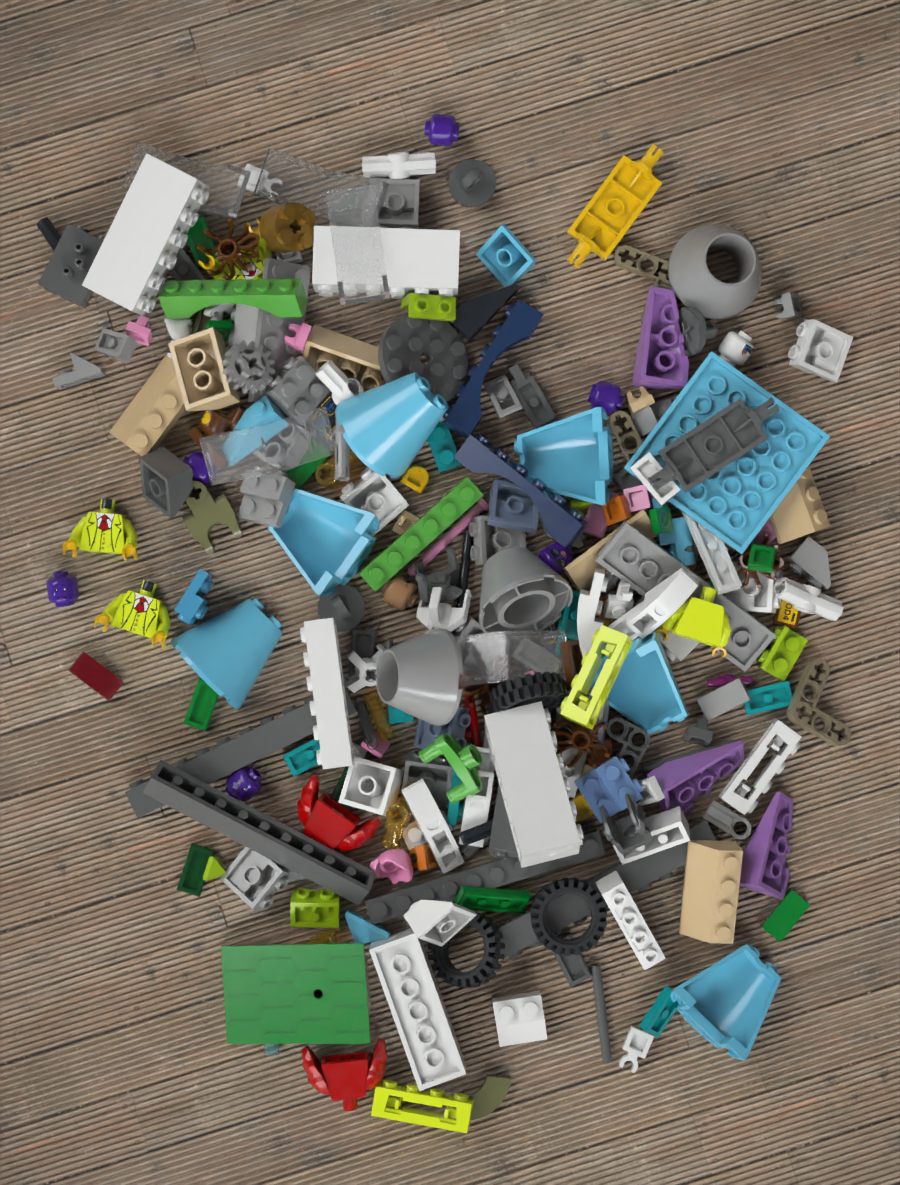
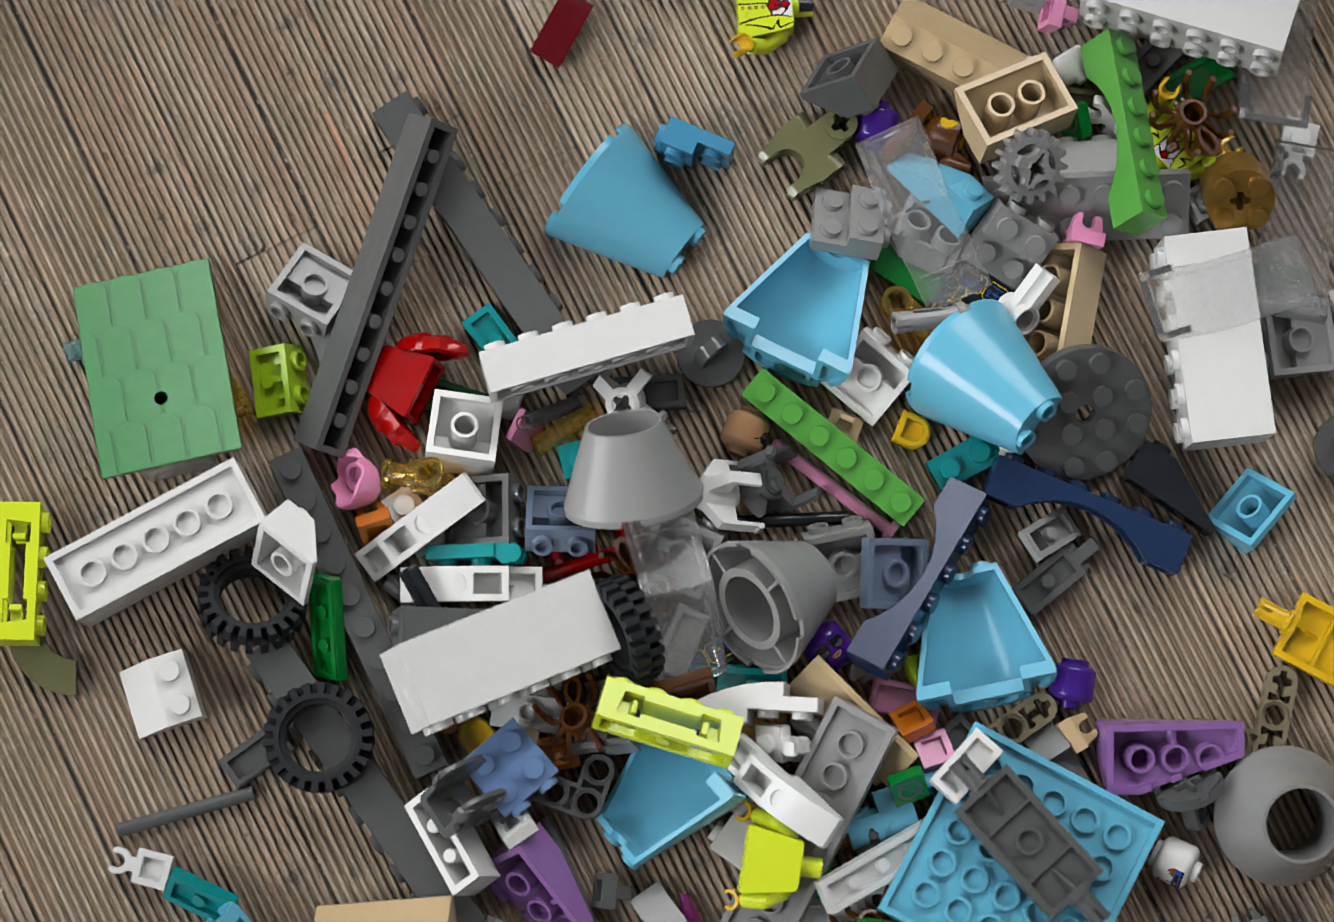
camera: 80 degrees right, 5 degrees down
neon yellow torso [94,580,171,649] -> none
dark green tile [176,843,215,897] -> none
green tile [183,678,219,731] -> none
lime slope [203,855,226,881] -> none
dark purple head [225,766,262,802] -> none
red torso [301,1038,388,1111] -> none
medium azure slope [345,909,391,944] -> none
lime bracket [401,293,456,322] -> none
bright green connector [419,733,483,804] -> none
white brick [595,871,666,970] -> none

